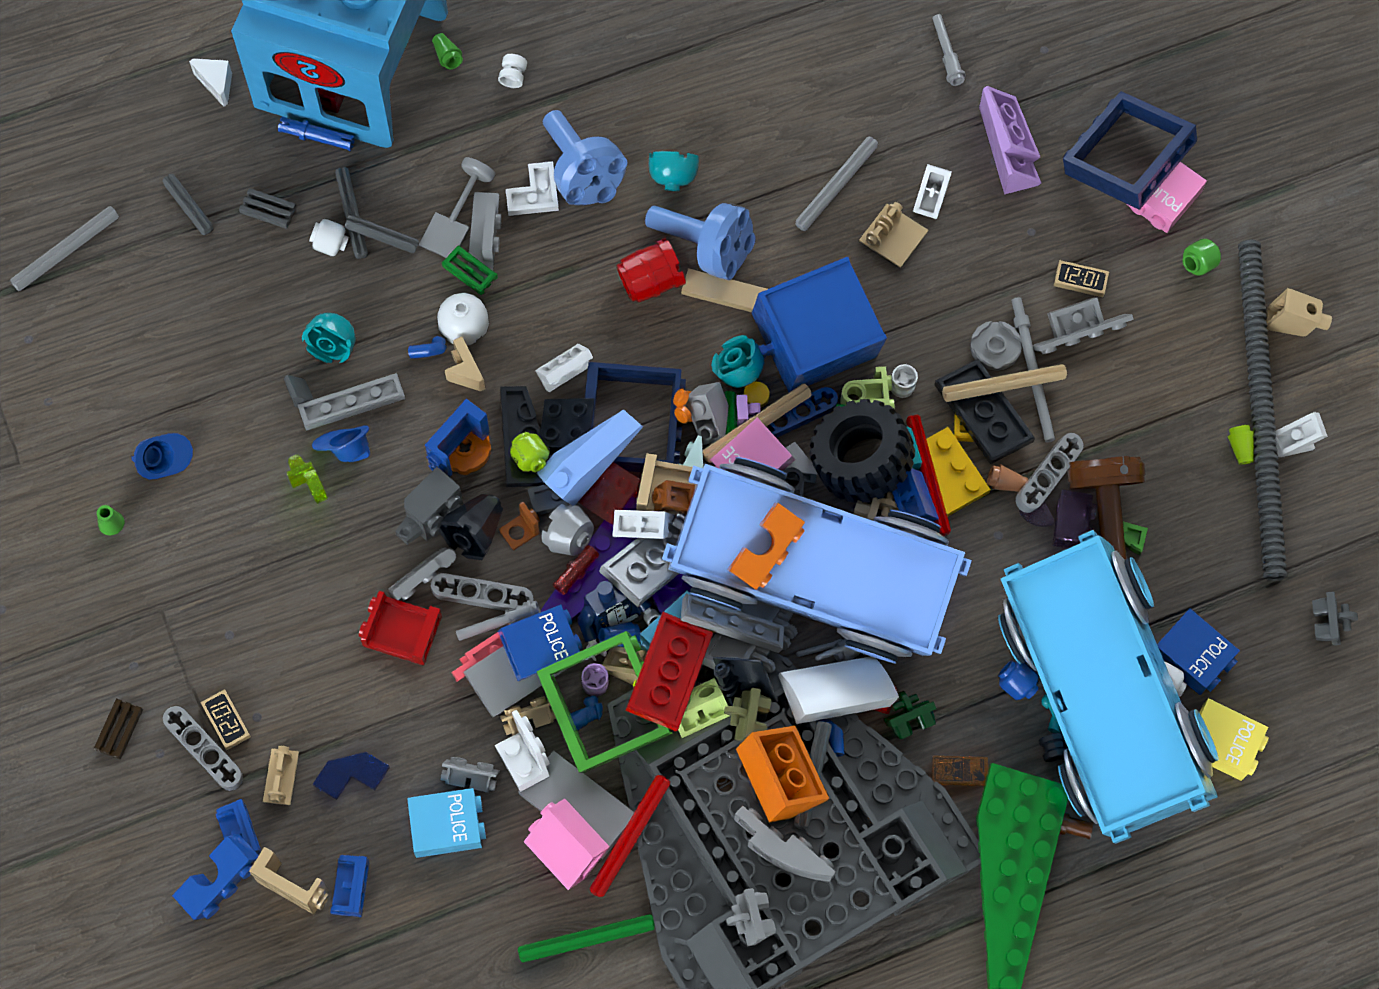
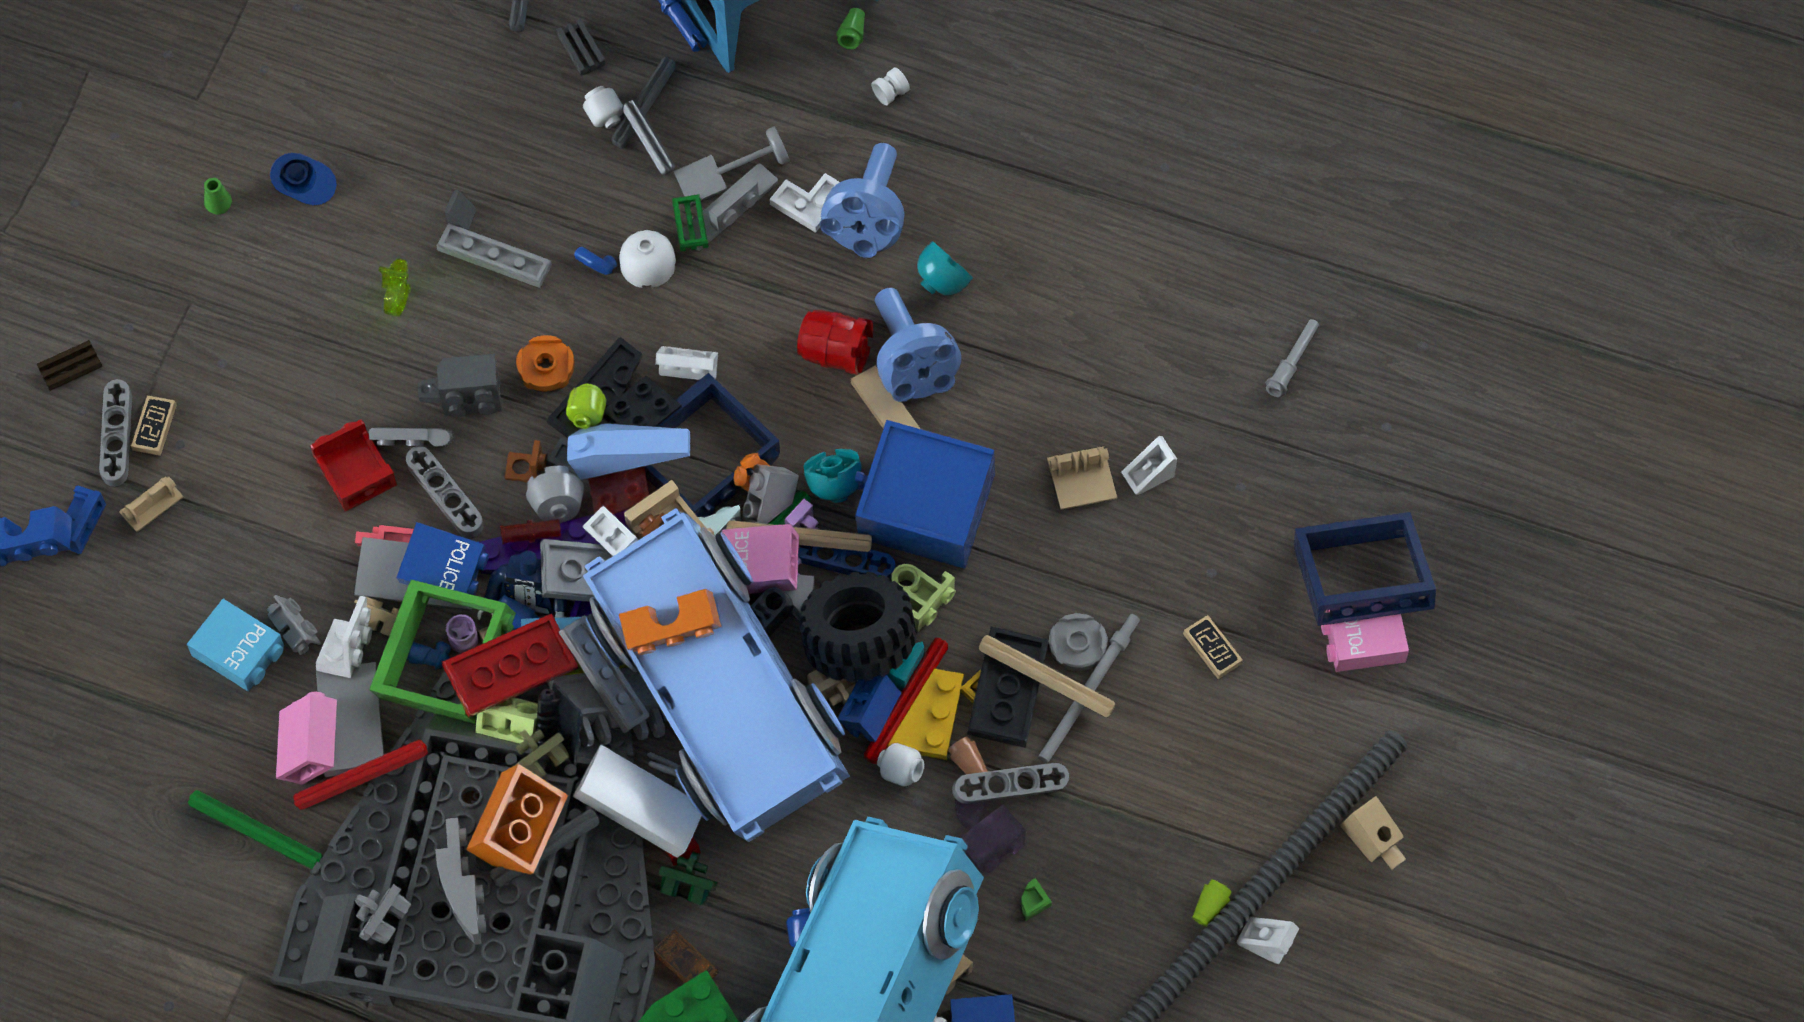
camera: 45 degrees right, 5 degrees down
tan panel [249,847,329,914] -> none
teal cylinder [302,312,356,363] -> none
blue piece [312,426,370,462] -> none
clear blue tile [313,752,390,800] -> none
blue hinge [330,855,370,917] -> none
blue panel [425,399,490,477] -> none
black cone [439,494,503,561] -> none
tan slope [445,337,485,391] -> none
light grey pin [456,600,541,641] -> none
yellow tile [743,381,769,408] -> none
light grey axle [795,136,878,231] -> none
blue arm [817,719,844,757] -> none
white wheel [891,364,918,398] -> none
lavender slope [979,86,1041,194] -> none
light grey bracket [1033,298,1133,354] -> none
reddish brown piece [1067,456,1145,560] -> none
bright green head [1183,239,1221,276] -> none
none -> white head [877,743,924,786]

